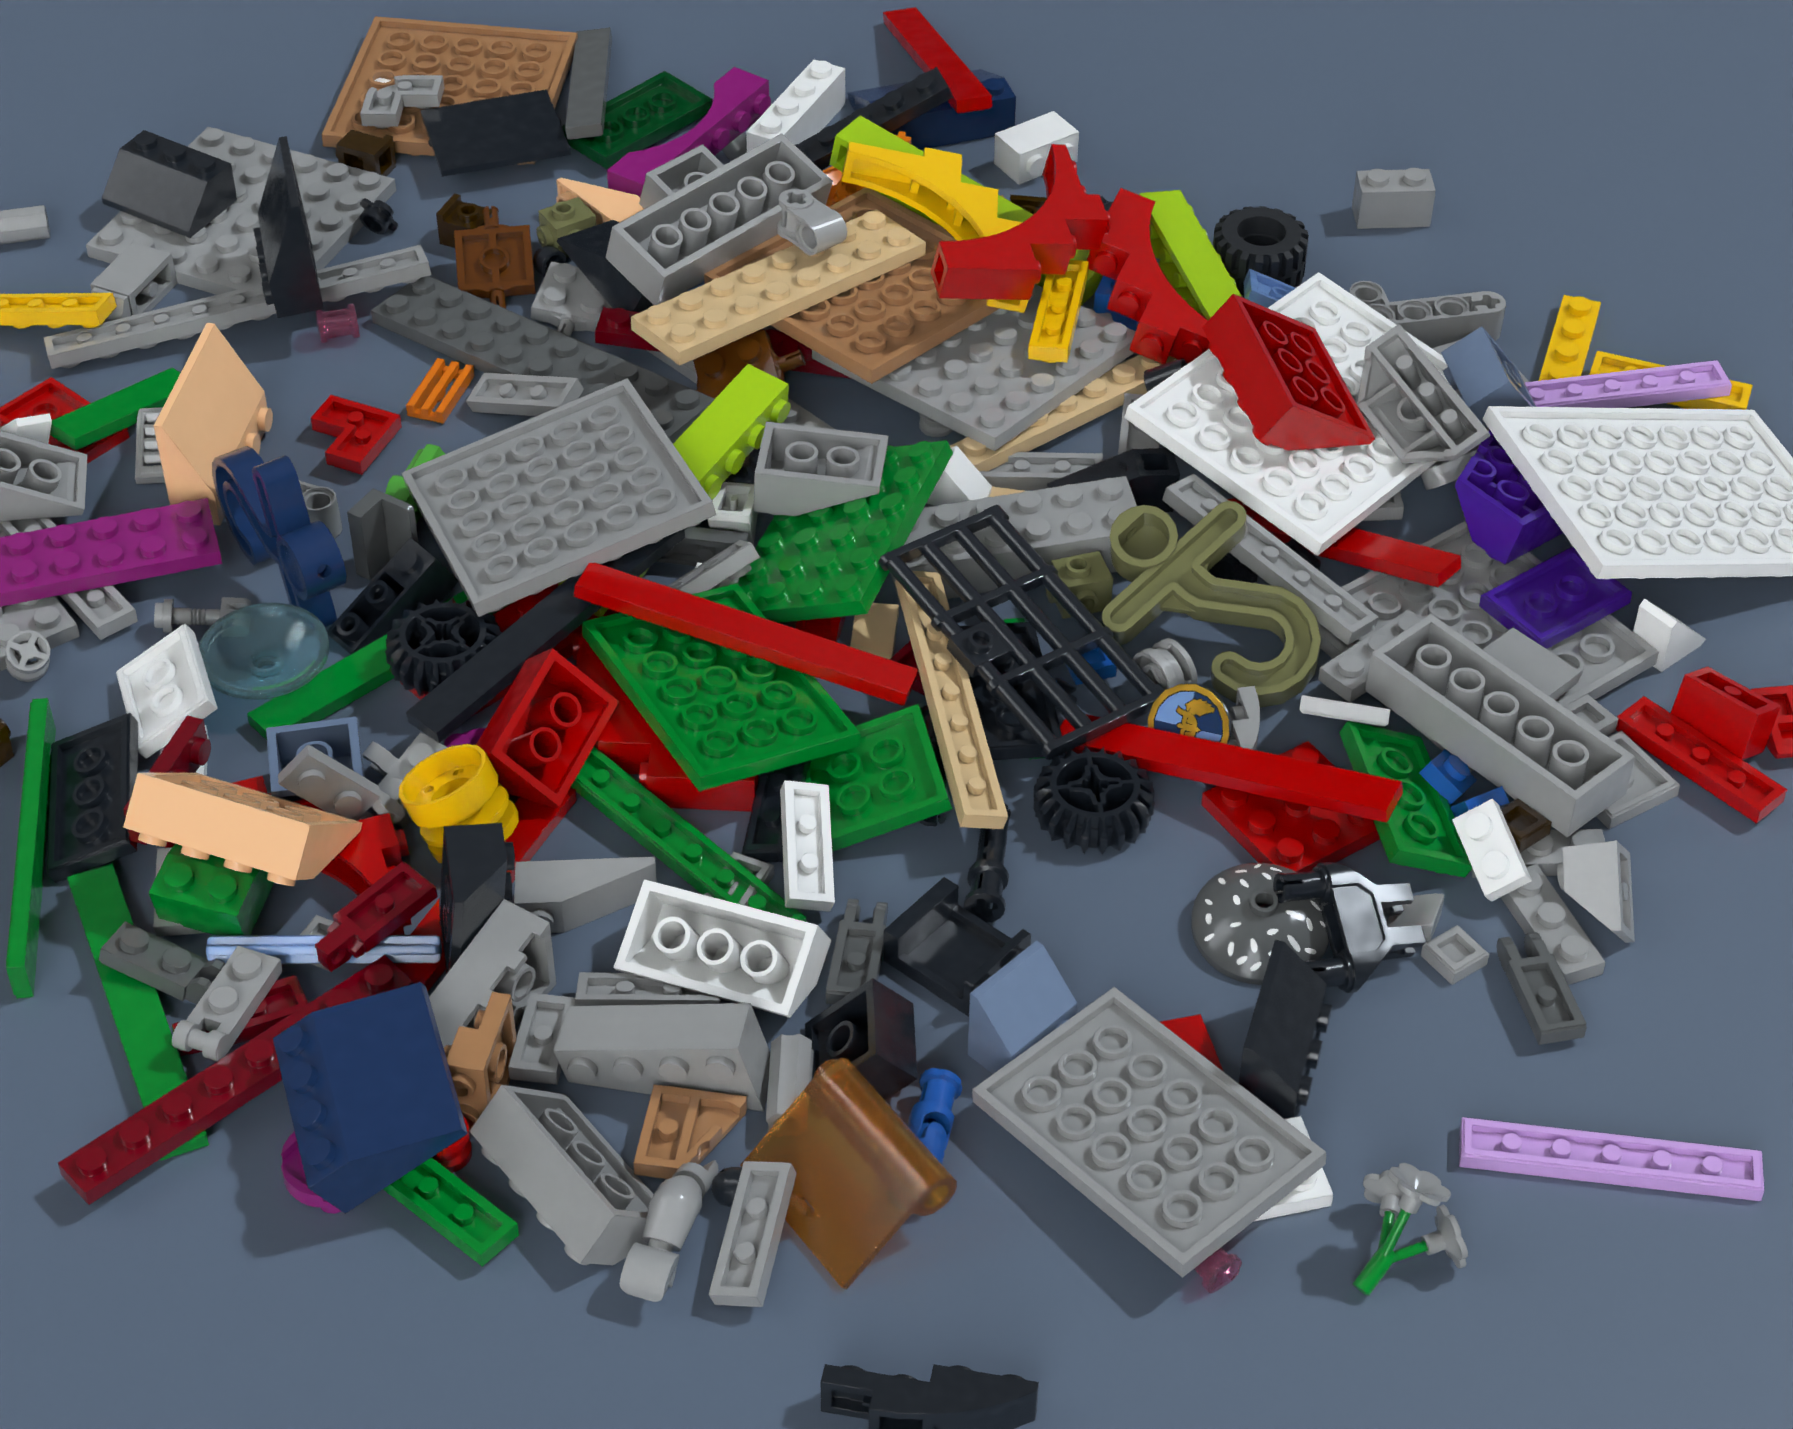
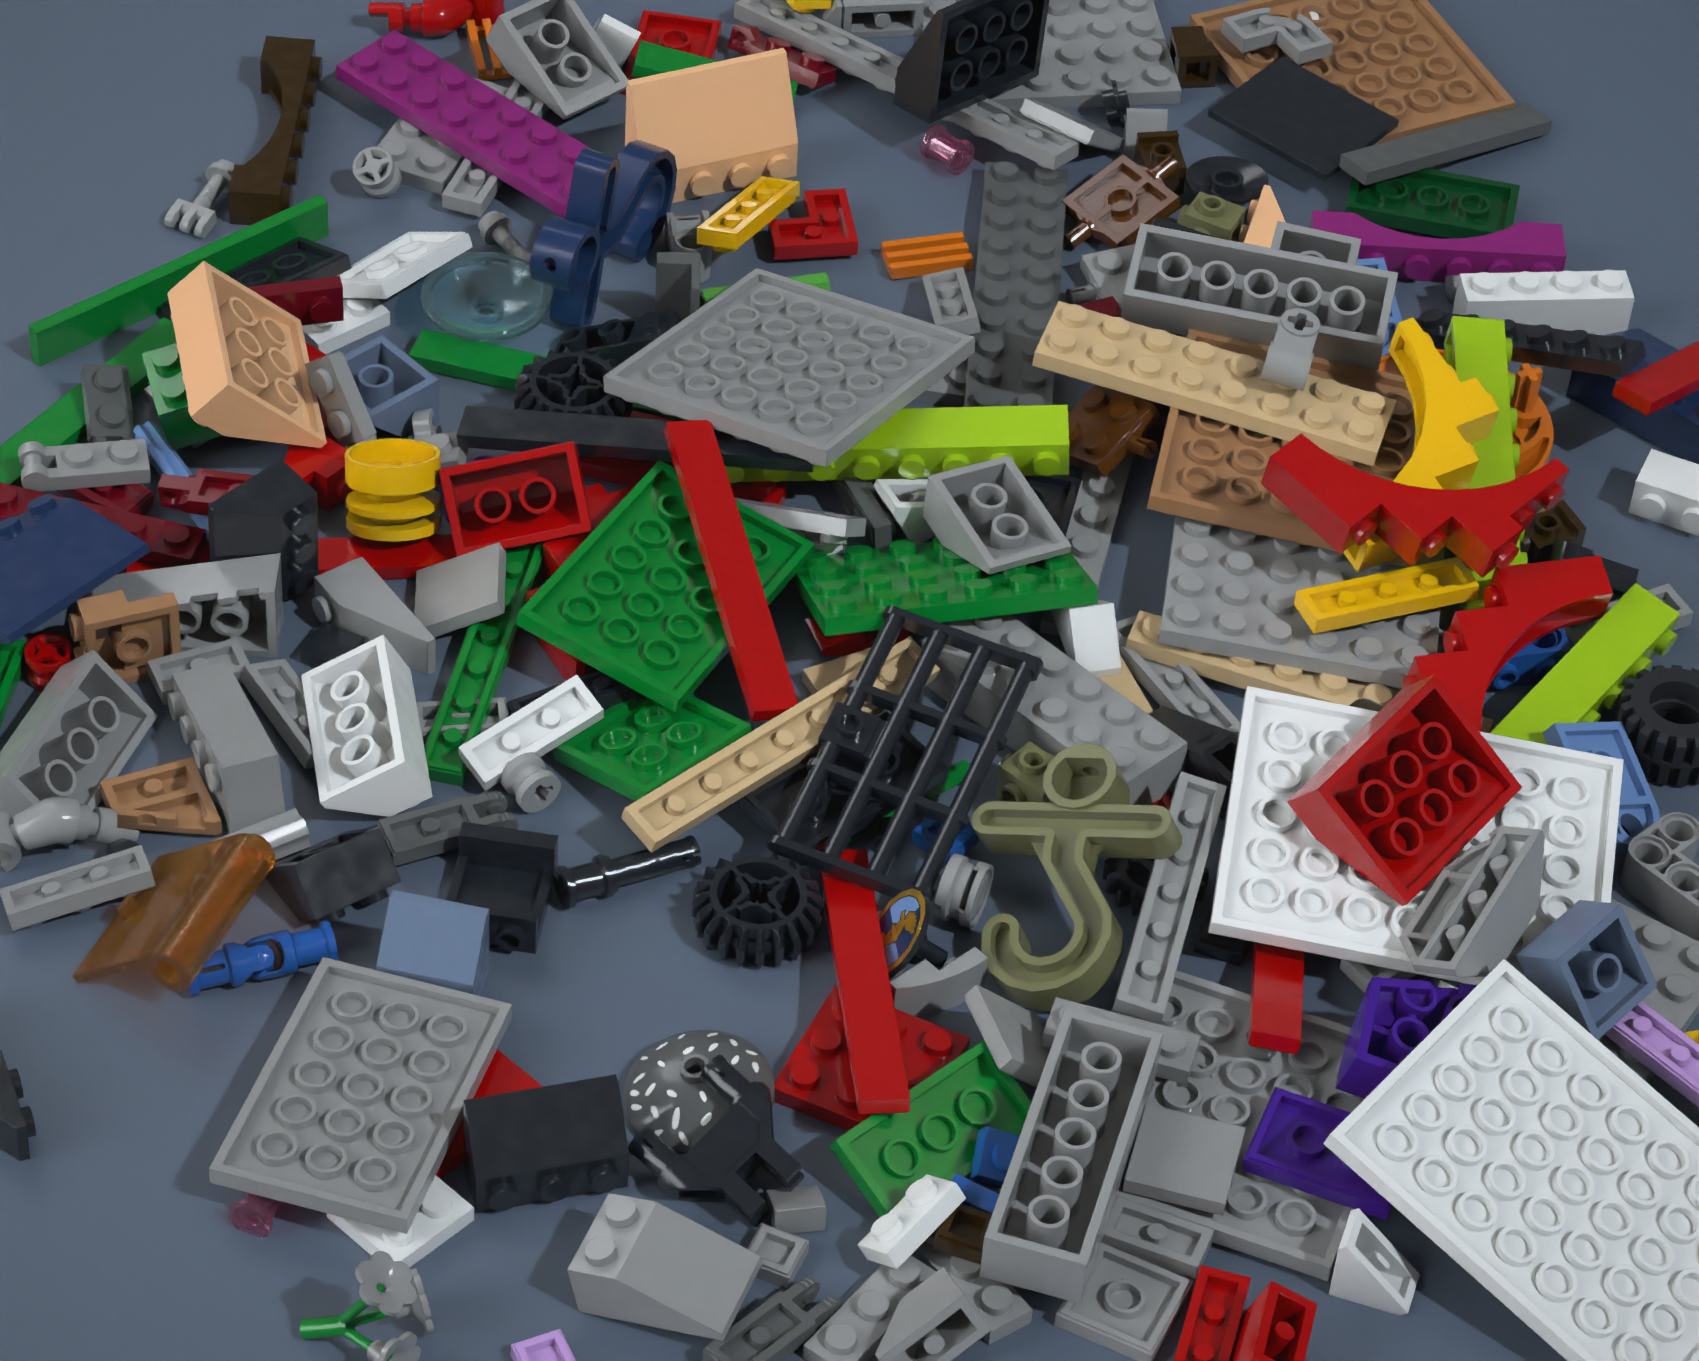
camera: 55 degrees right, 0 degrees up
none -> black tile [300,622,364,668]
none -> light grey tile [414,542,506,638]
none -> light grey wheel [501,752,561,813]
none -> light grey slope [567,1193,763,1341]
none -> yellow plate [697,176,800,253]
none -> dark red hinge [727,23,838,89]
none -> light grey tile [1020,98,1124,153]
none -> light grey slope [1123,108,1168,159]
none -> black dish [1186,156,1269,204]

